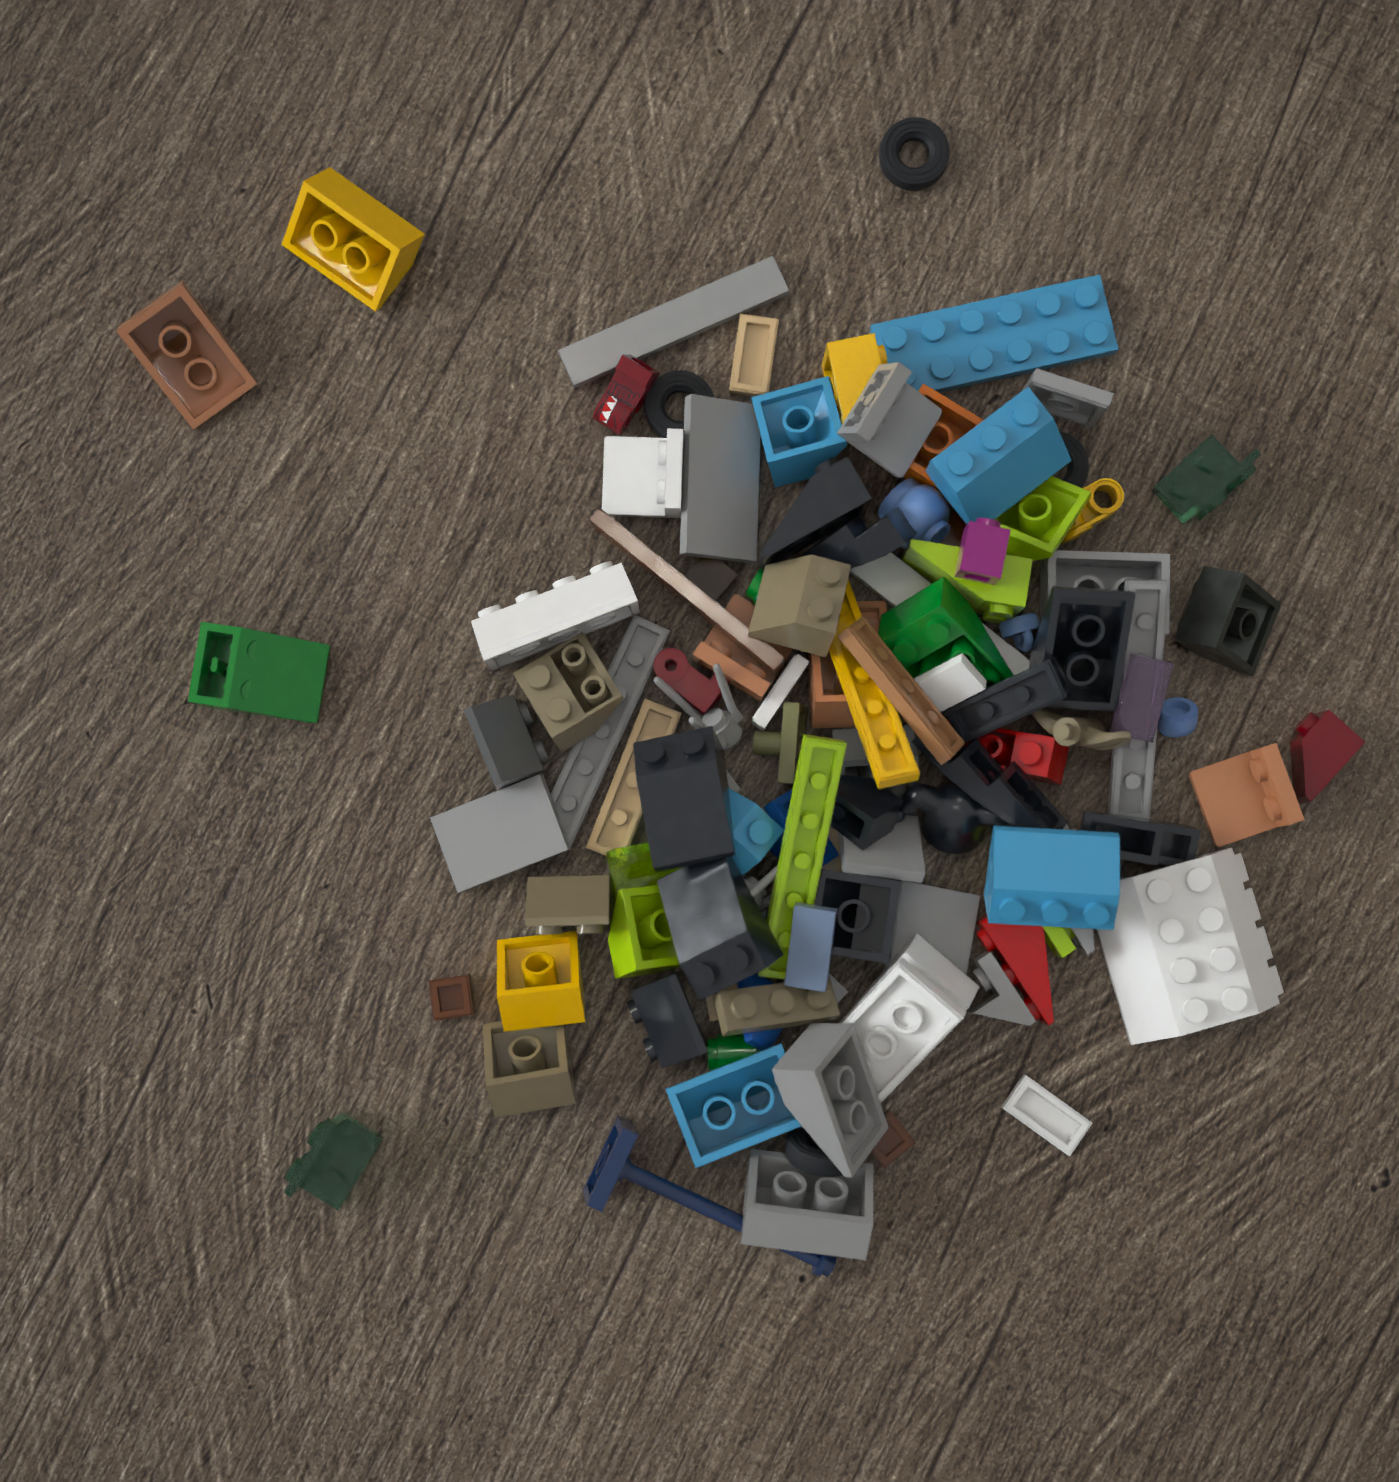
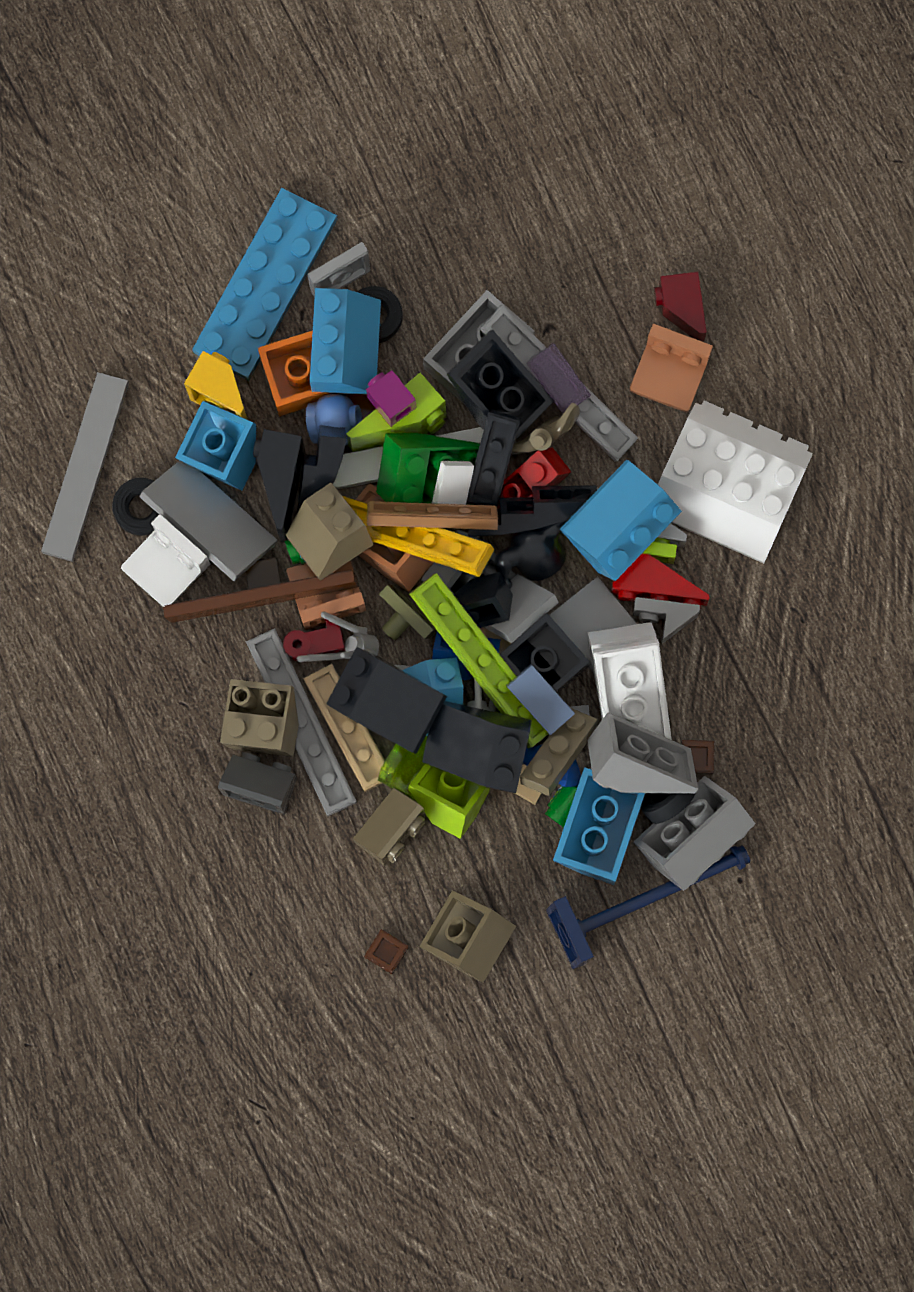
camera: 45 degrees left, 5 degrees down
green slope [187,622,331,724] -> none
clear green bracket [284,1112,384,1210] -> none
light grey tile [430,774,571,893] -> none
white slope [471,561,640,671] -> none
yellow slope [497,931,585,1032] -> none
dark red leg [593,354,660,435] -> none
black slope [627,972,708,1068] -> none
tan tile [729,314,779,397] -> none
white tile [751,654,809,731] -> none
light grey bracket [837,362,942,478] -> none
black tyre [879,117,950,191] -> none
lime slope [995,476,1091,561] -> none
medium blue tile [999,612,1040,653] -> none
white tile [1001,1074,1093,1157] -> none
yellow piece [1061,478,1124,545] -> none
black slope [1080,811,1201,866] -> none
clear green bracket [1151,434,1261,524] -> none
medium blue tile [1158,697,1198,738] -> none
pearl dark grey slope [1175,566,1281,677] -> none

